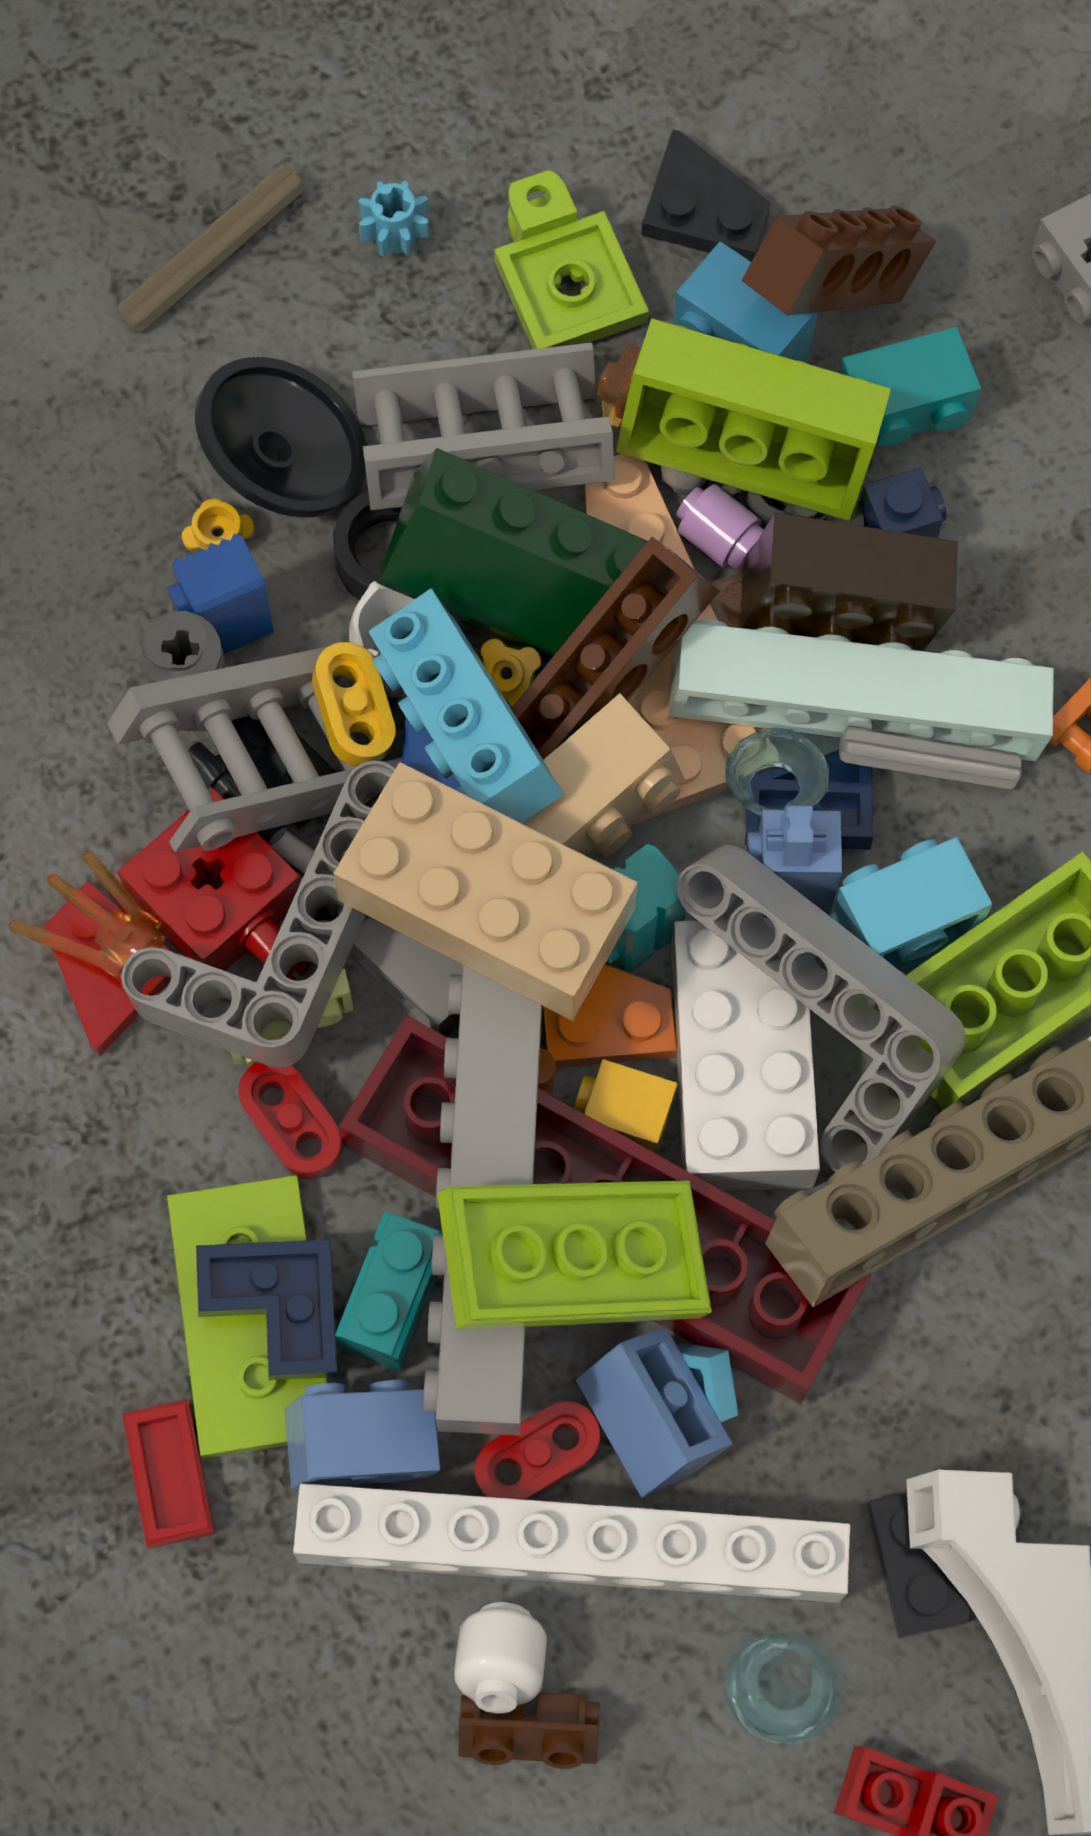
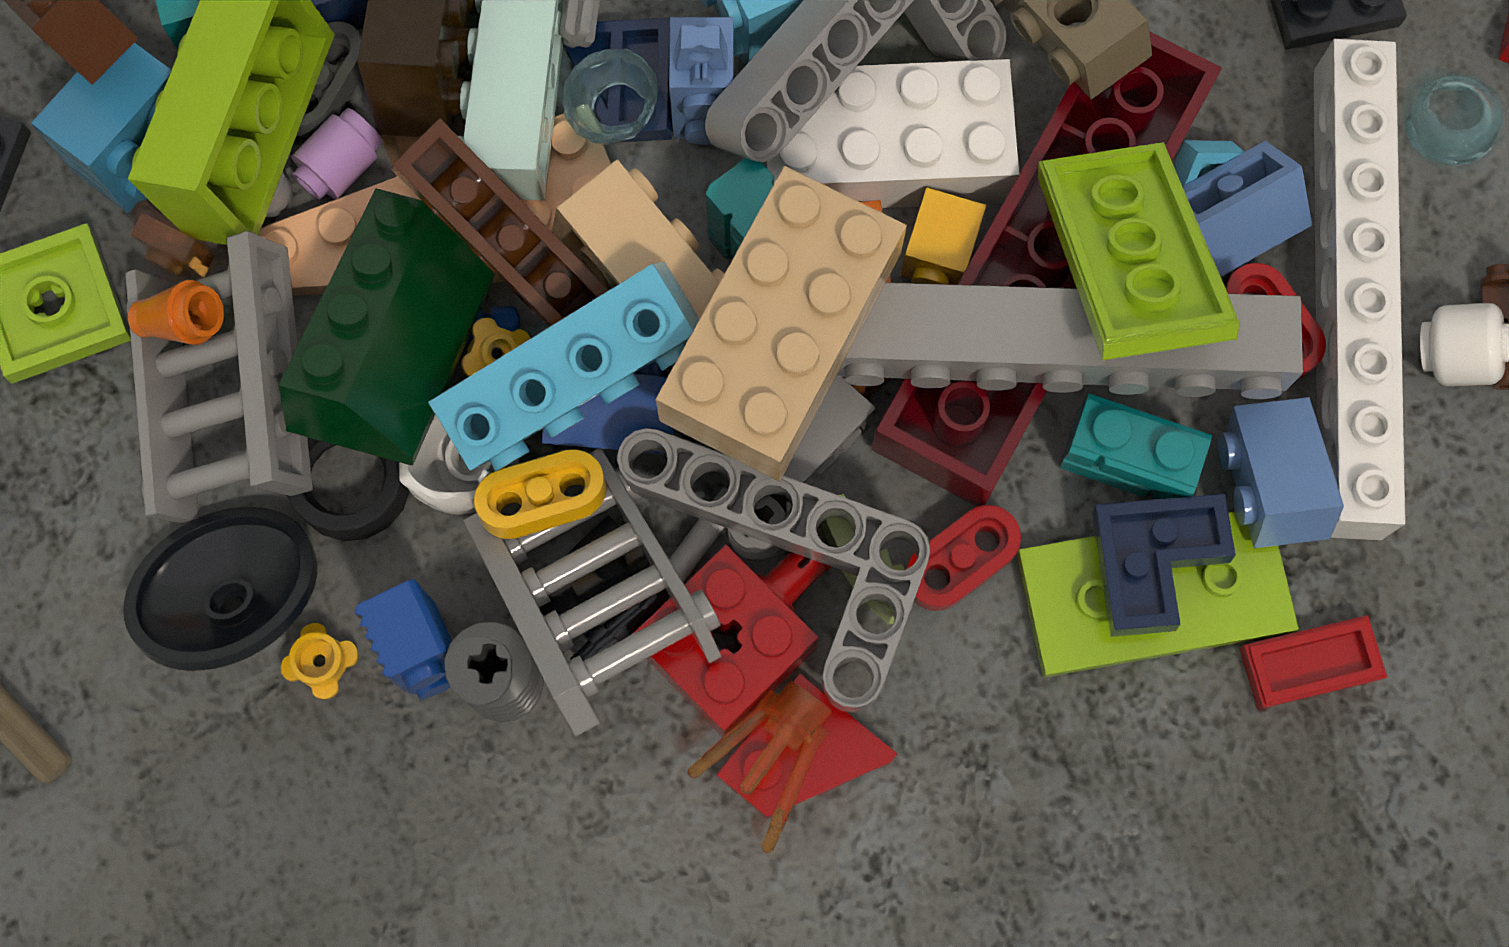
camera: 90 degrees left, 5 degrees up
none -> orange cone [128,280,224,345]

